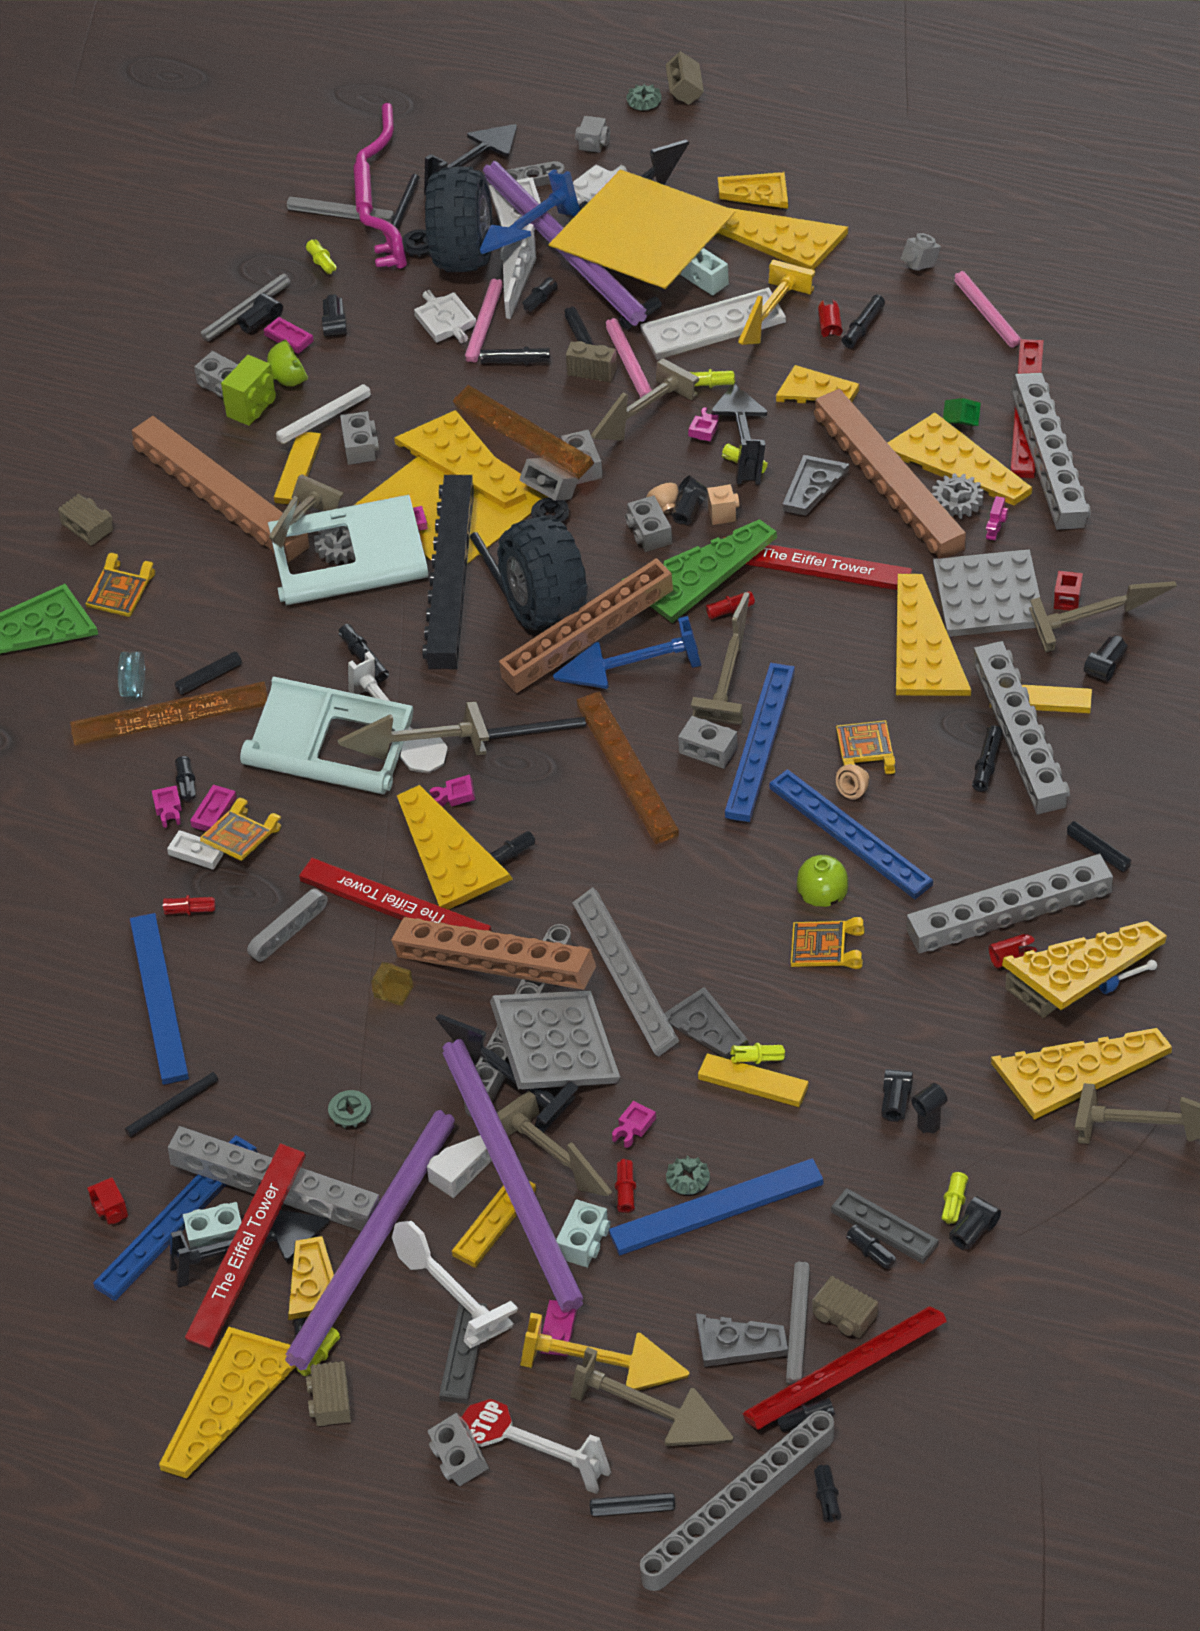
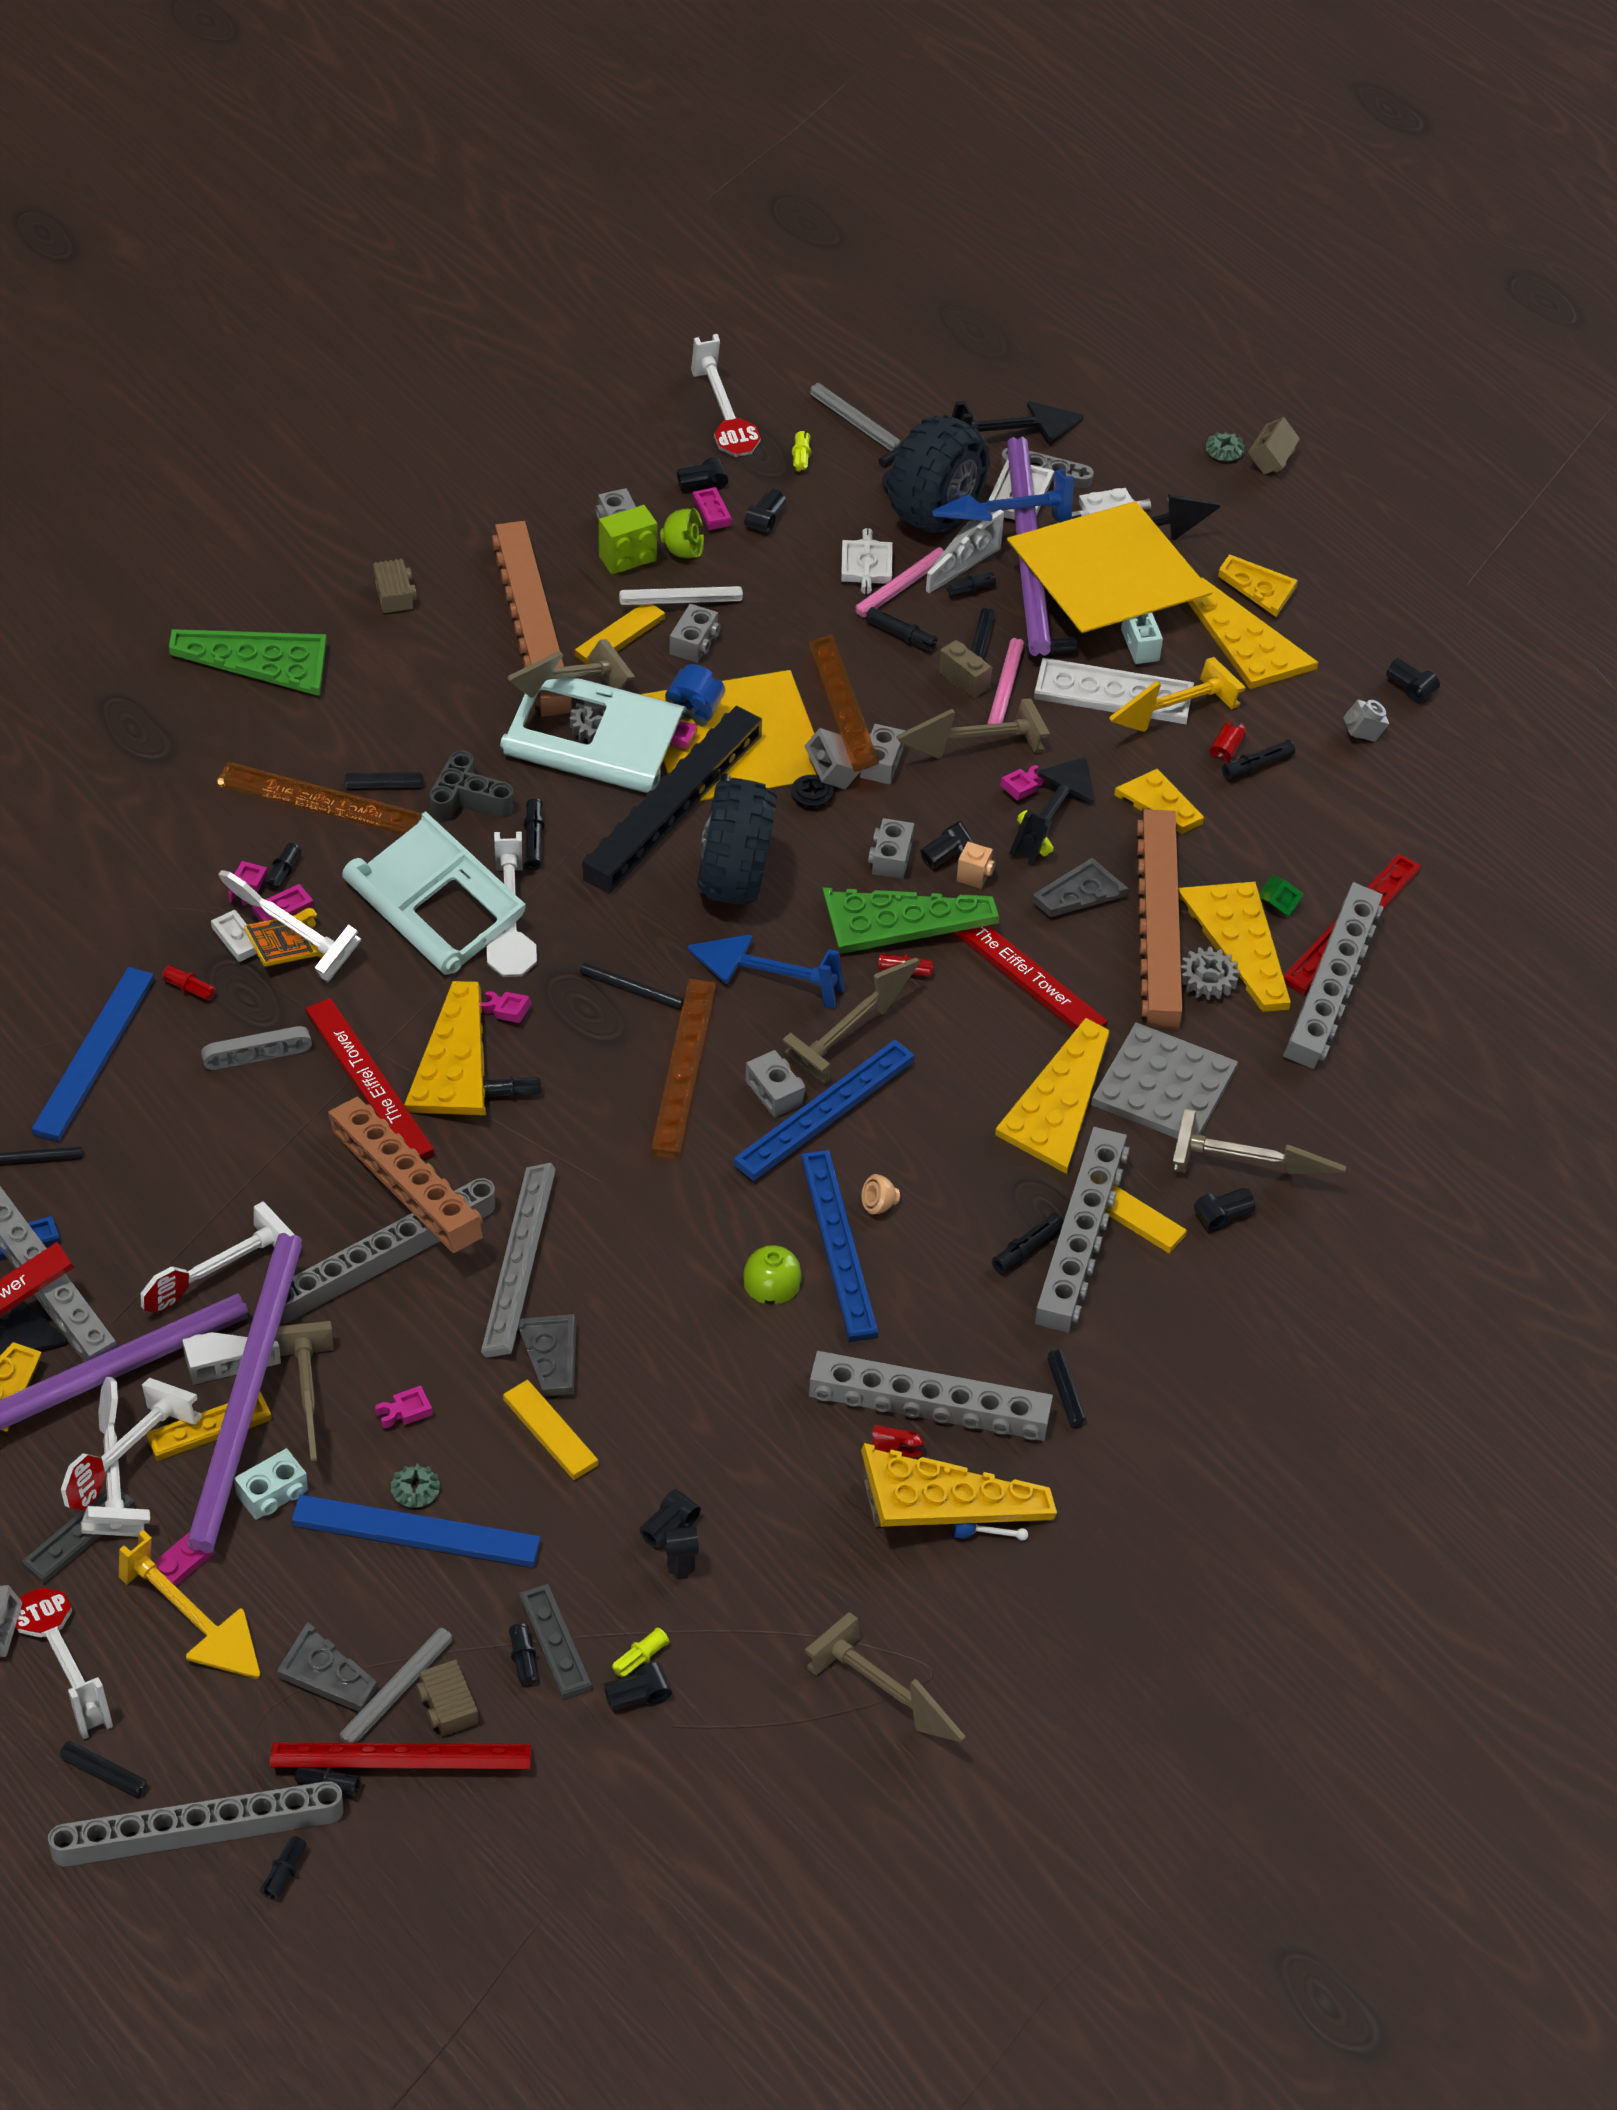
camera: 25 degrees right, 0 degrees up
flag [86,553,155,617] -> none
clear light blue head [118,651,145,697] -> none
light grey axle [201,274,290,341] -> none
sand green gear [328,1090,371,1129] -> none
dark tan piece [338,701,489,760] -> none
dark pink piece [353,103,407,268] -> none
clear yellow panel [371,962,413,1005] -> none
yellow wing [394,410,526,509] -> none
black piece [435,1014,579,1133] -> none
light grey plate [490,991,620,1089] -> none
nougat brick [499,558,673,693] -> none
dark tan piece [570,1347,733,1446] -> none
light grey brick [575,116,610,153] -> none
red axle [615,1159,636,1213] -> none
light nougat brick [646,483,679,514] -> none
neon yellow axle [690,369,735,388] -> none
neon yellow axle [731,1043,785,1064] -> none
flag [791,917,864,969] -> none
flag [836,720,895,774] -> none
bright pink axle [954,271,1020,348] -> none
dark pink plate [986,496,1009,540] -> none
yellow wing [991,1028,1172,1120] -> none
red brick [1054,571,1083,611] -> none
none -> white piece [61,1378,202,1510]
none -> white piece [141,1201,295,1313]
none -> white piece [218,870,361,983]
none -> dark grey beam [430,750,514,822]
none -> blue brick [665,664,725,726]
none -> white piece [691,334,761,457]
none -> black piece [1386,658,1440,703]

